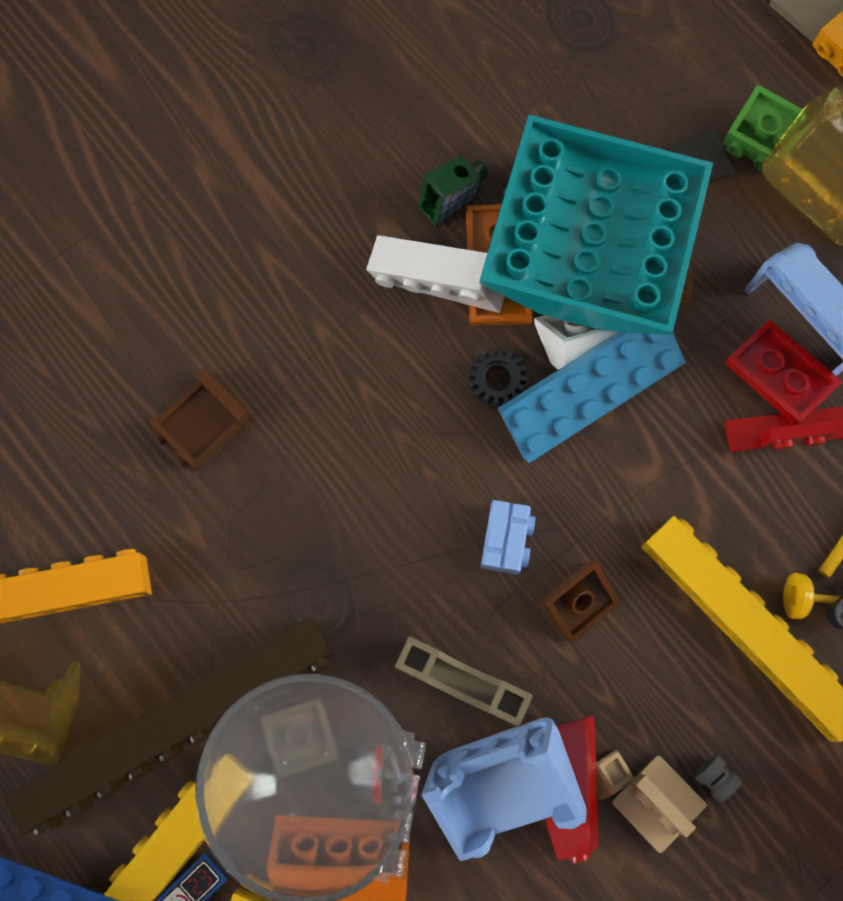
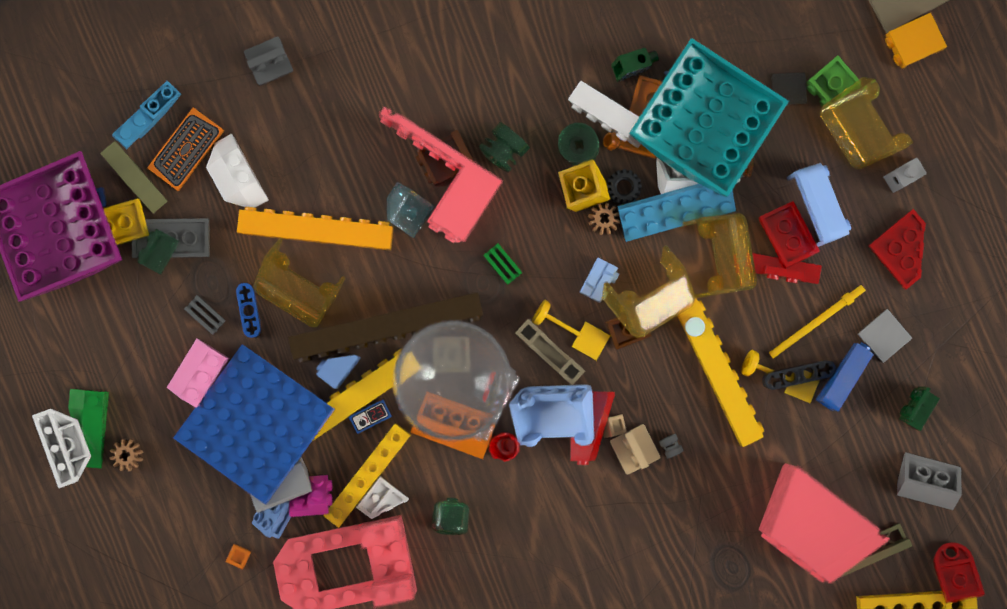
camera: 15 degrees right, 10 degrees up
none -> medium blue slope [316,355,361,389]
none -> coral bracket [379,107,502,244]
none -> clear light blue slope [387,182,434,238]
none -> clear green wheel [479,122,530,173]
none -> green tile [483,243,522,285]
none -> red hair [489,432,520,462]
none -> yellow piece [532,300,610,361]
none -> clear green wheel [558,123,600,166]
none -> yellow slope [558,160,610,212]
none -> medium nougat gear [588,203,620,235]
none -> clear yellow windscreen [602,245,695,337]
none -> orange plate [603,132,620,151]
none -> clear yellow windscreen [682,213,757,298]
none -> light aqua tile [685,317,705,337]

